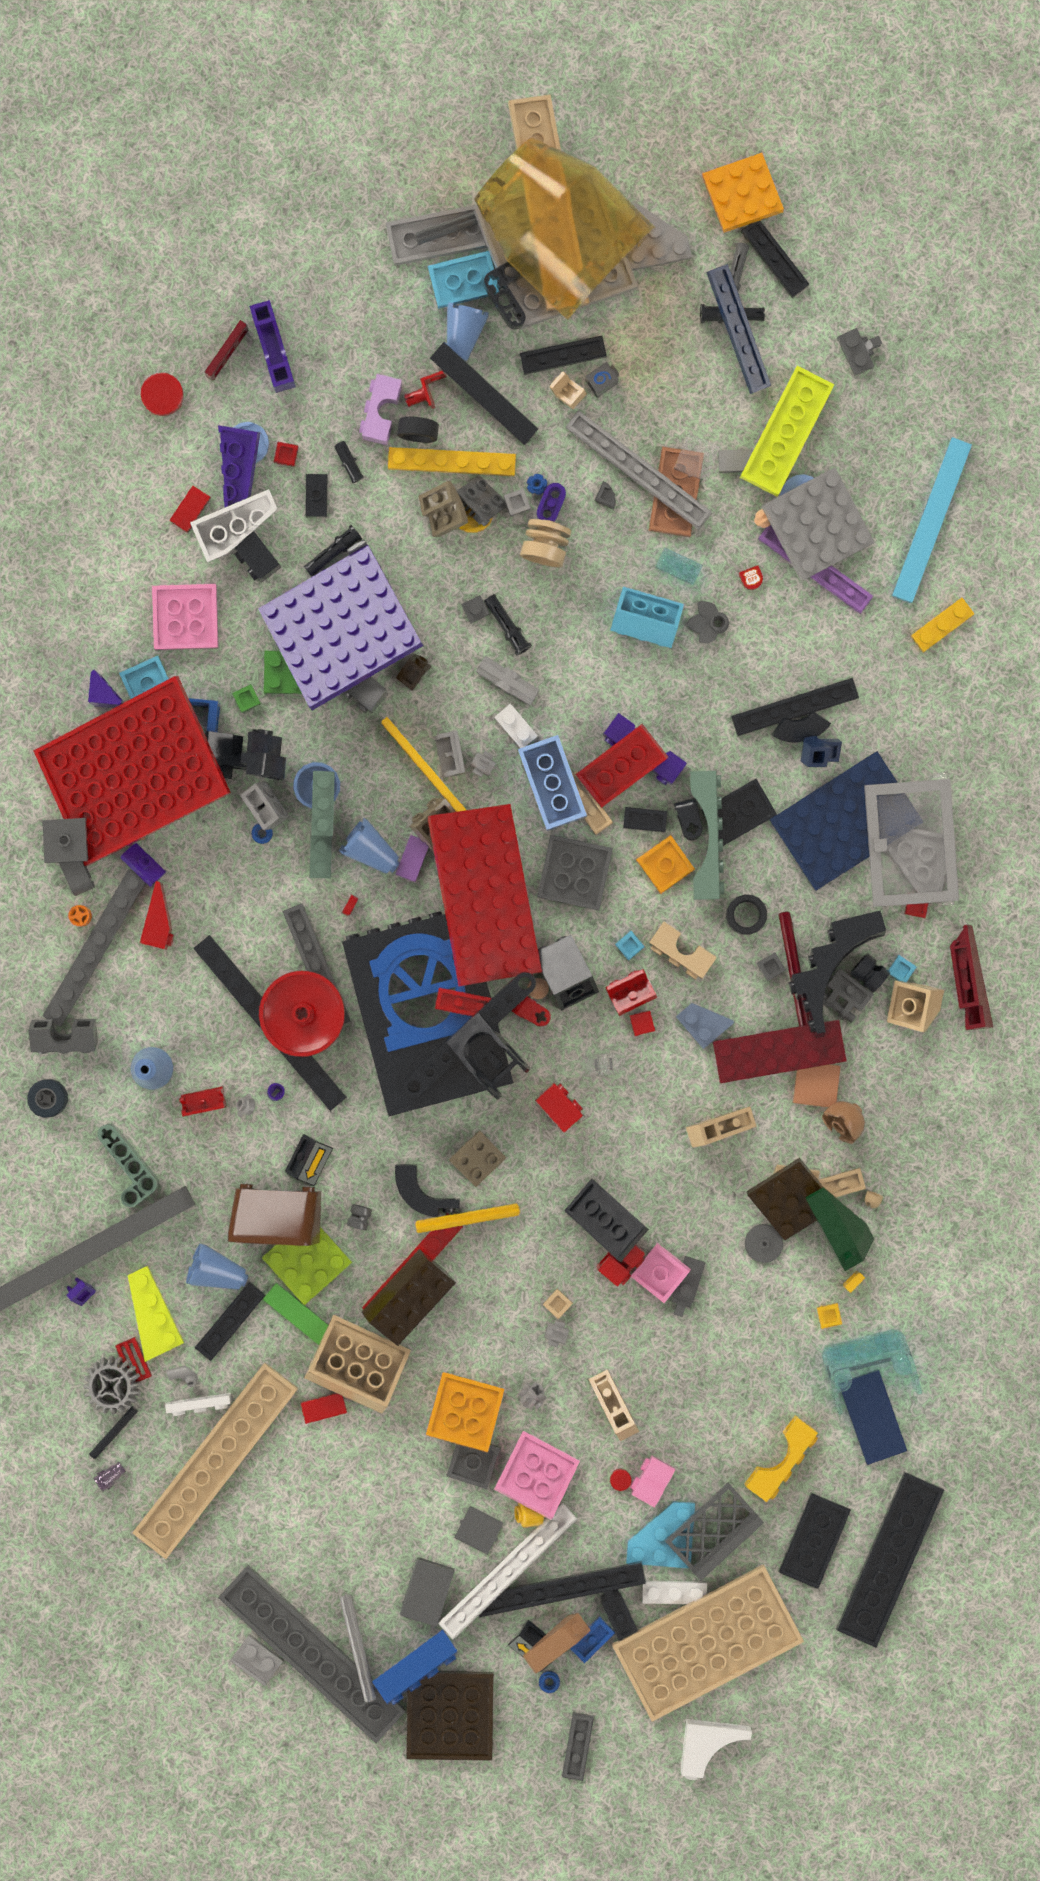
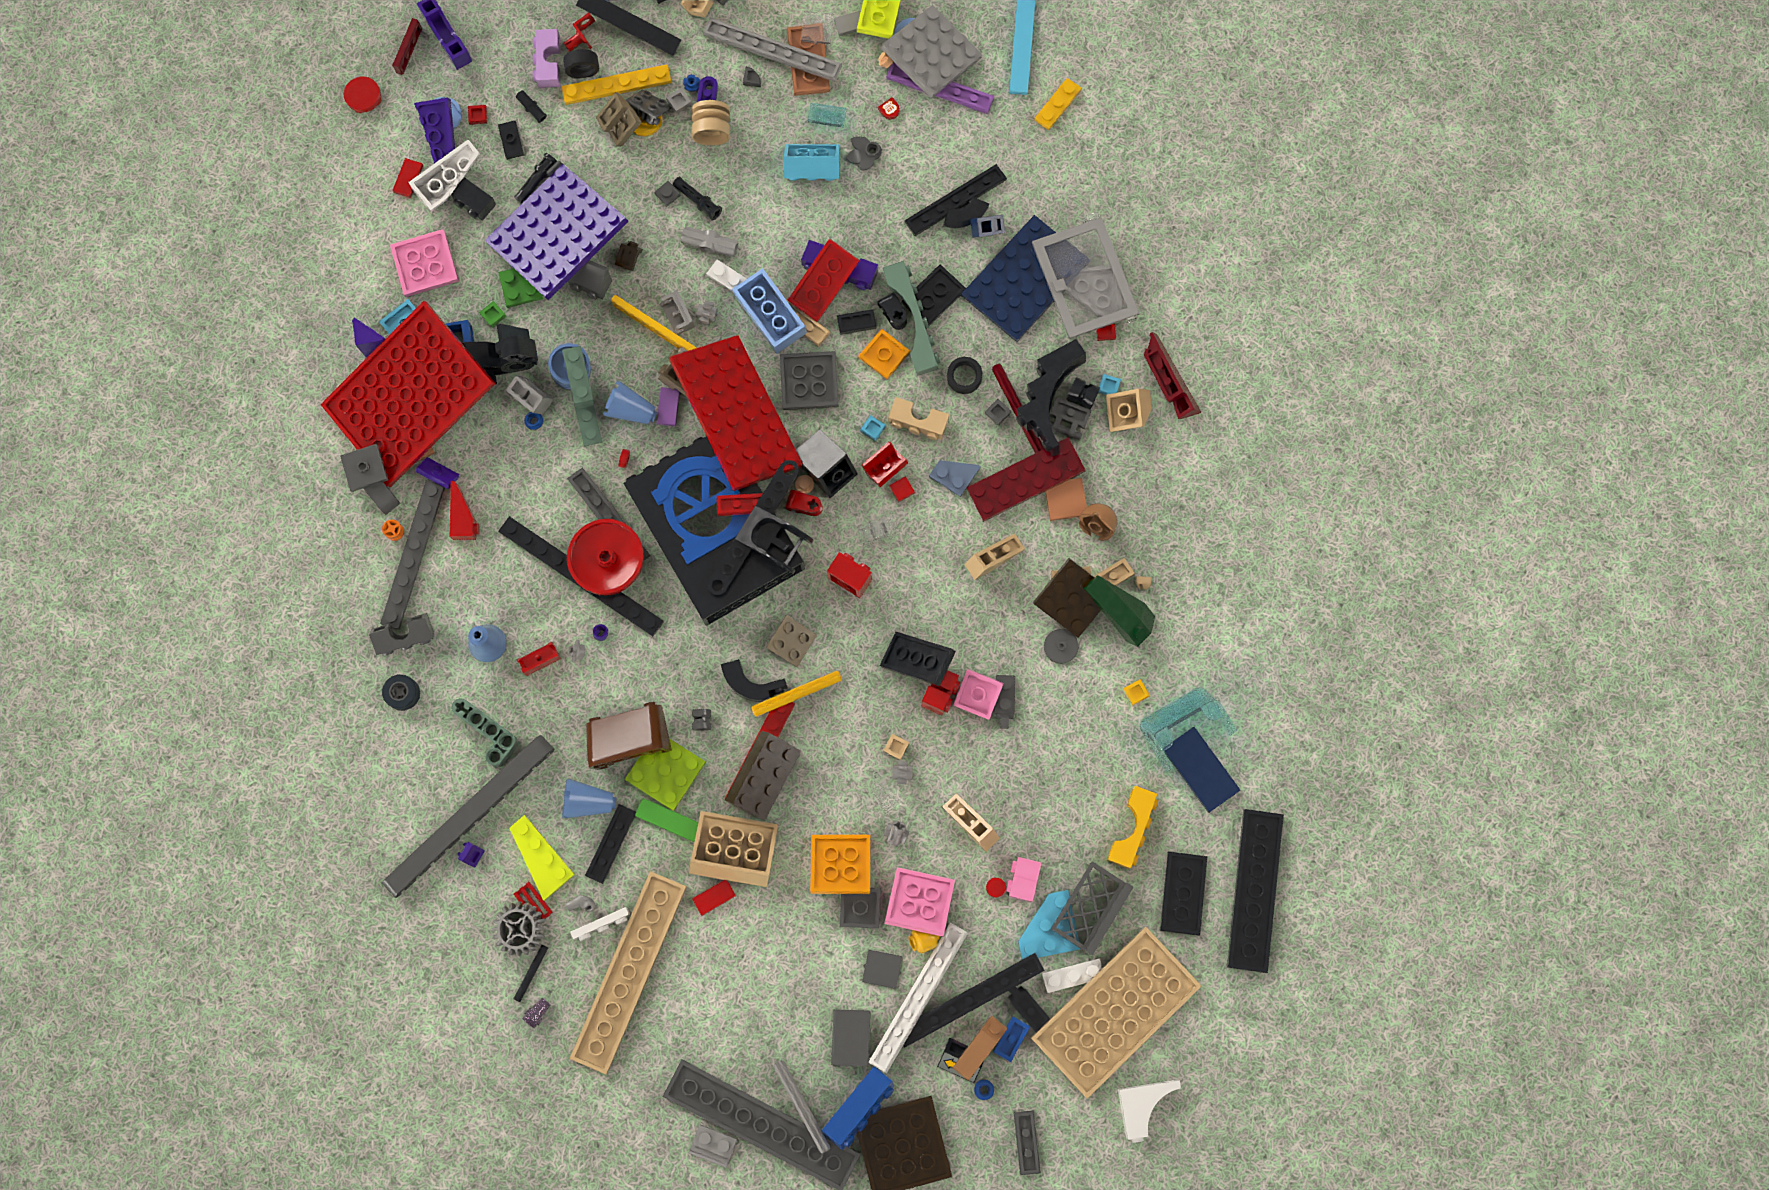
camera: 15 degrees left, 10 degrees down
panel [285,1134,333,1186] -> none
yellow tile [843,1271,865,1293] -> none

